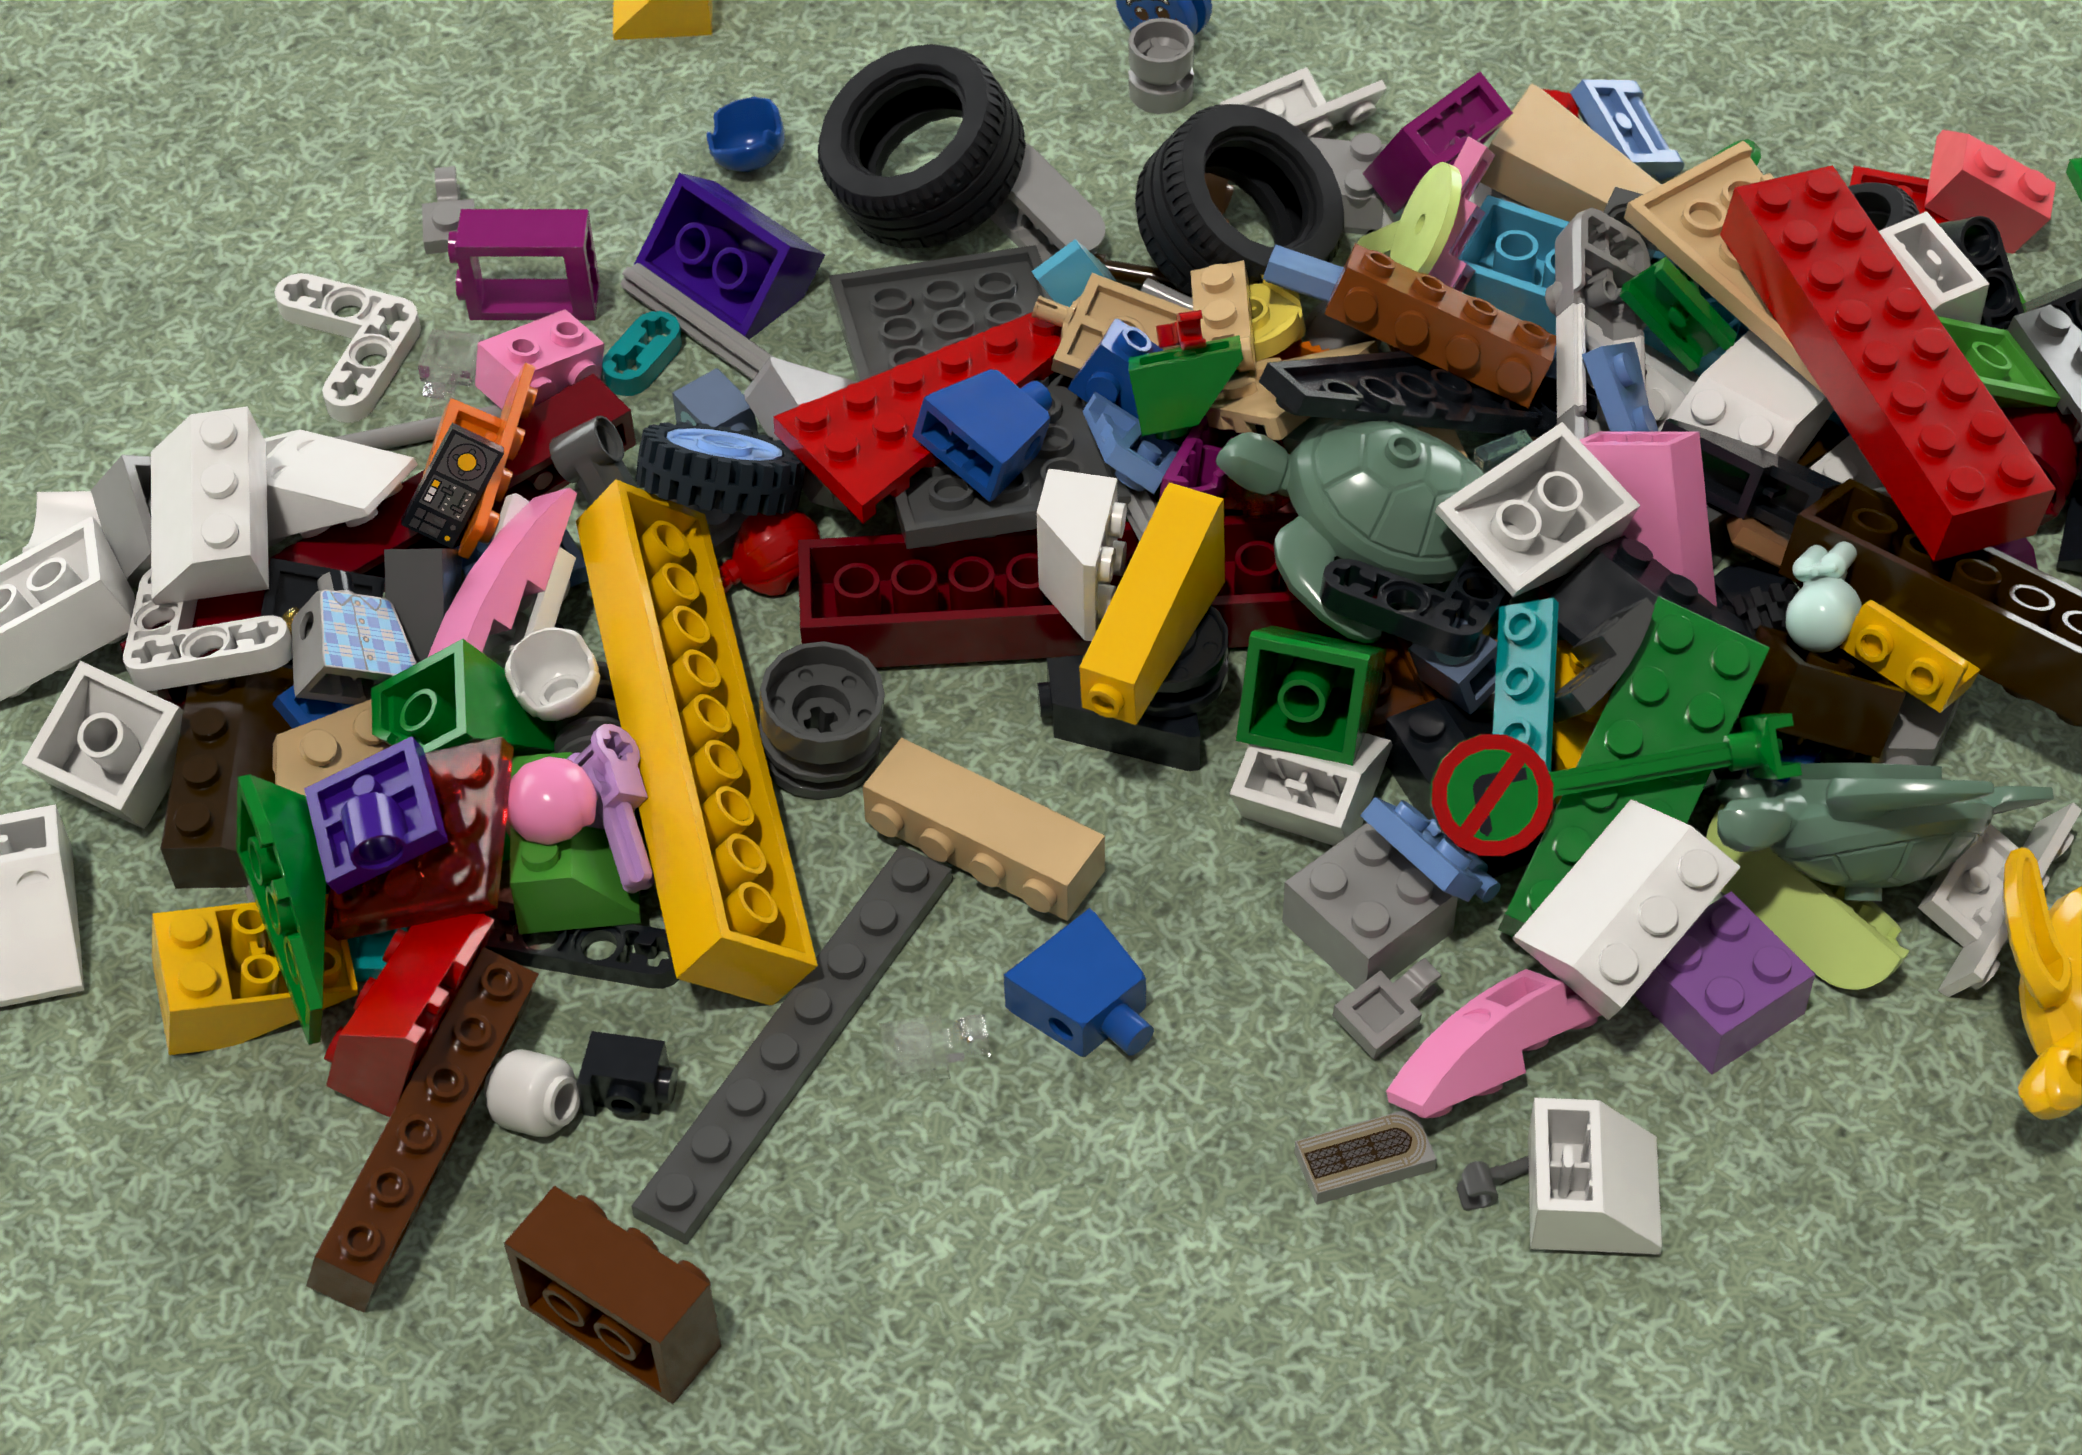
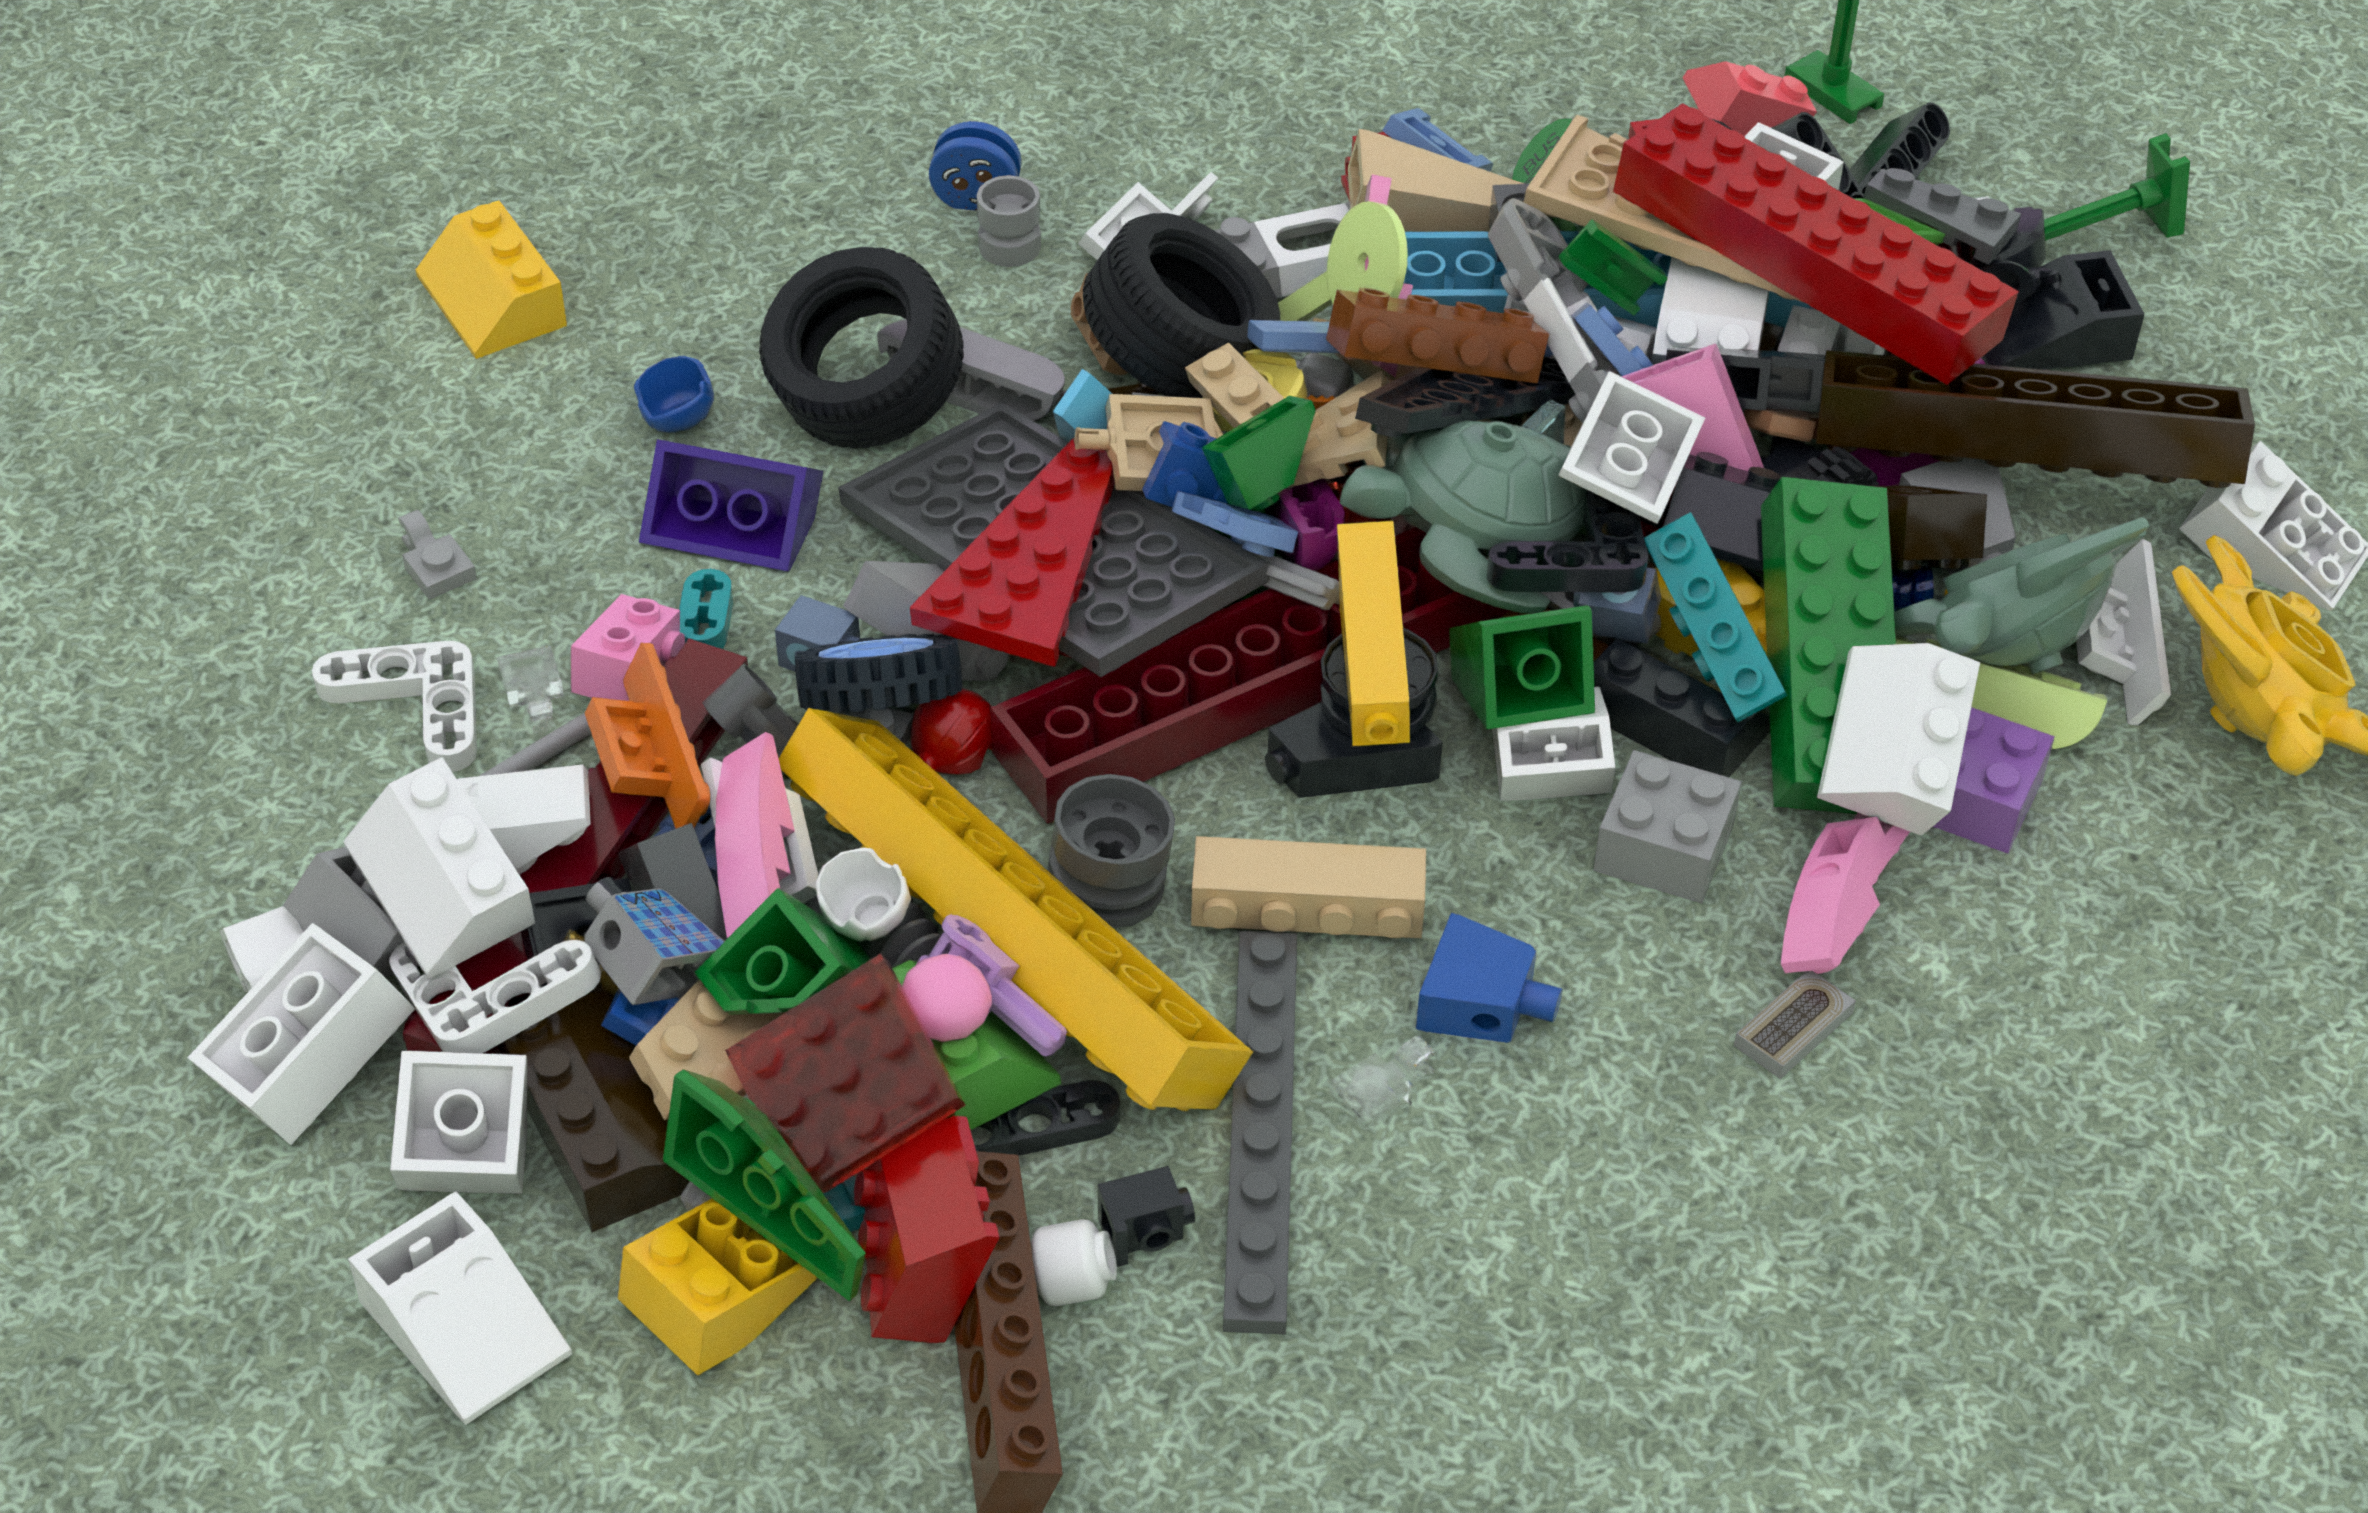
camera: 30 degrees left, 5 degrees down
dark purple plate [304,736,448,895] -> none
tile [401,423,504,549] -> none
magenta window [448,209,600,320] -> none
reddish brown brick [504,1185,721,1404] -> none
light grey axle [621,263,775,381] -> none
blue torso [912,369,1052,502] -> none
white slope [1037,469,1127,641] -> none
red piece [1156,310,1206,351] -> none
light grey plate [1332,958,1442,1060] -> none
medium blue plate [1360,797,1501,902] -> none
magenta window [1362,71,1513,215] -> none
green piece [1430,713,1802,856] -> none
dark grey hand [1456,1156,1529,1211] -> none
white slope [1528,1098,1662,1254] -> none
dark grey slope [1553,598,1655,723] -> none
light aqua piece [1786,541,1862,653] -> none
yellow bracket [1840,600,1981,713] -> none

